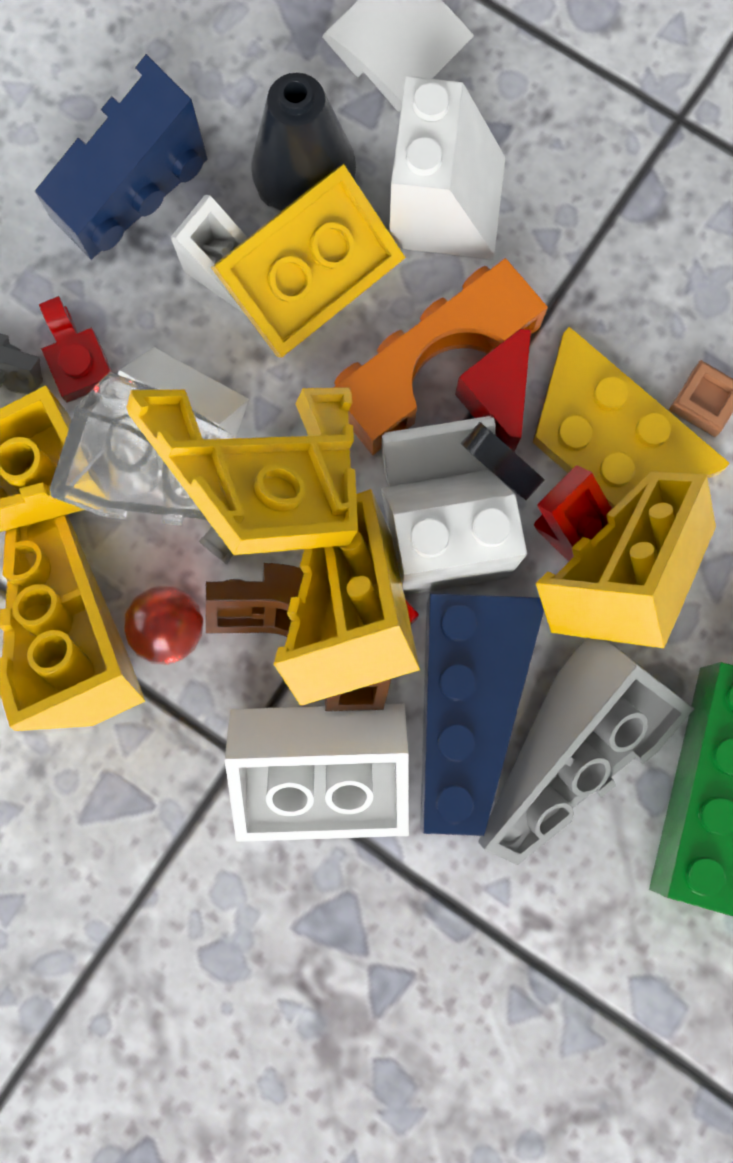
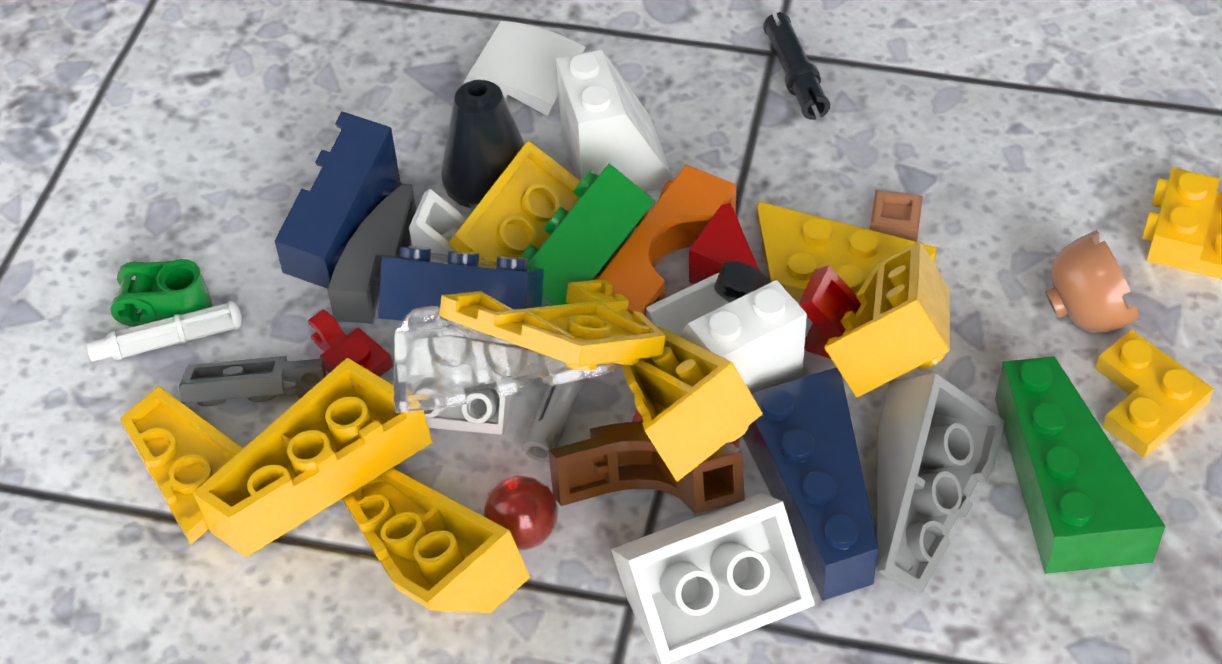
camera: 20 degrees left, 30 degrees down
none -> dark grey slope [327,184,416,324]
none -> dark blue wedge [378,246,544,329]
none -> green wedge [520,163,655,307]
none -> black pin [763,12,831,120]

